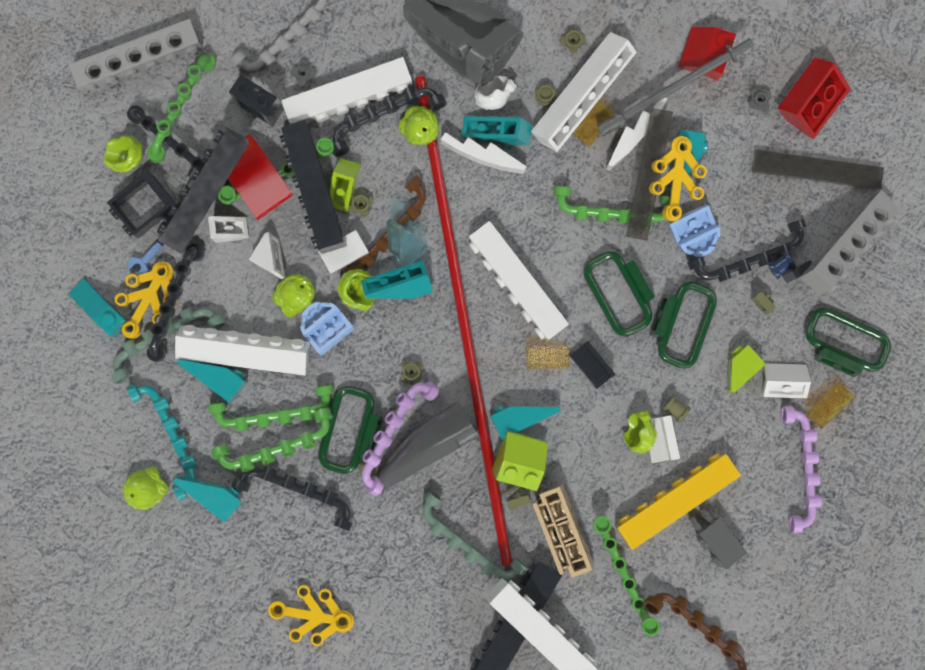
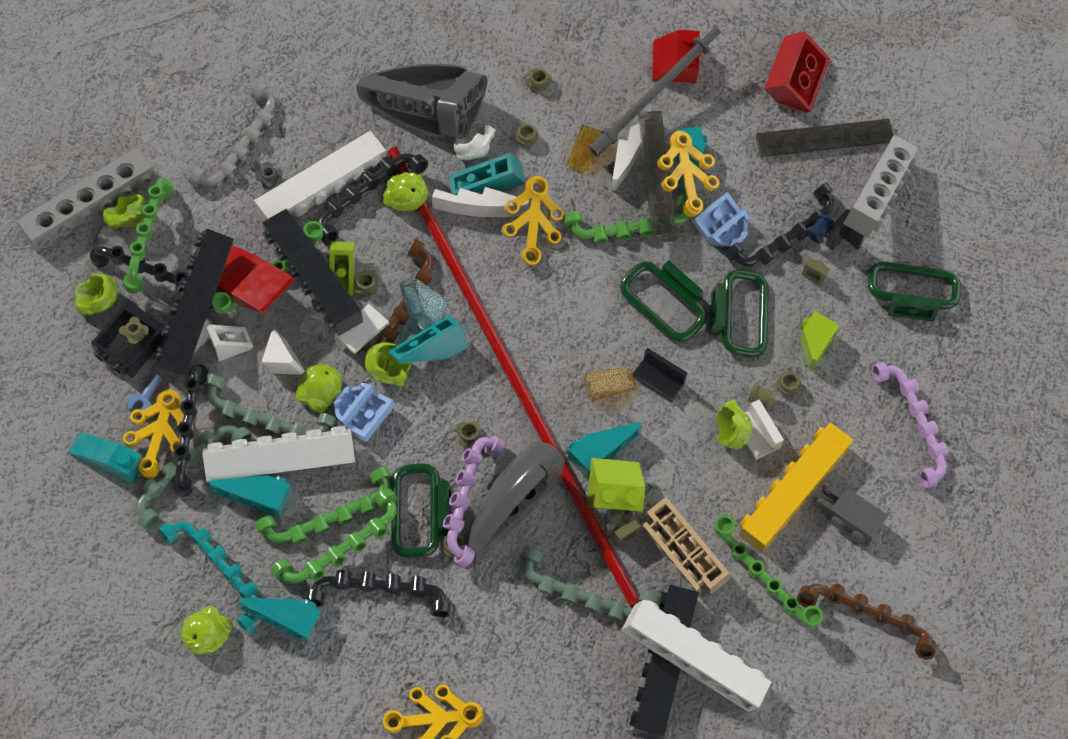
camera: 20 degrees left, 20 degrees down
black window [229,74,284,128] -> none
white brick [468,221,569,341] -> none
white brick [531,32,637,152] -> none
dark grey plate [749,88,772,111] -> none
white panel [762,363,811,398] -> none
clear yellow slope [806,382,855,429] -> none
none -> lime hair [103,194,147,229]
none -> olive plate [119,317,149,344]
none -> sand green bar [204,374,338,436]
none -> yellow plant [502,176,564,266]
none -> olive plate [777,372,801,396]

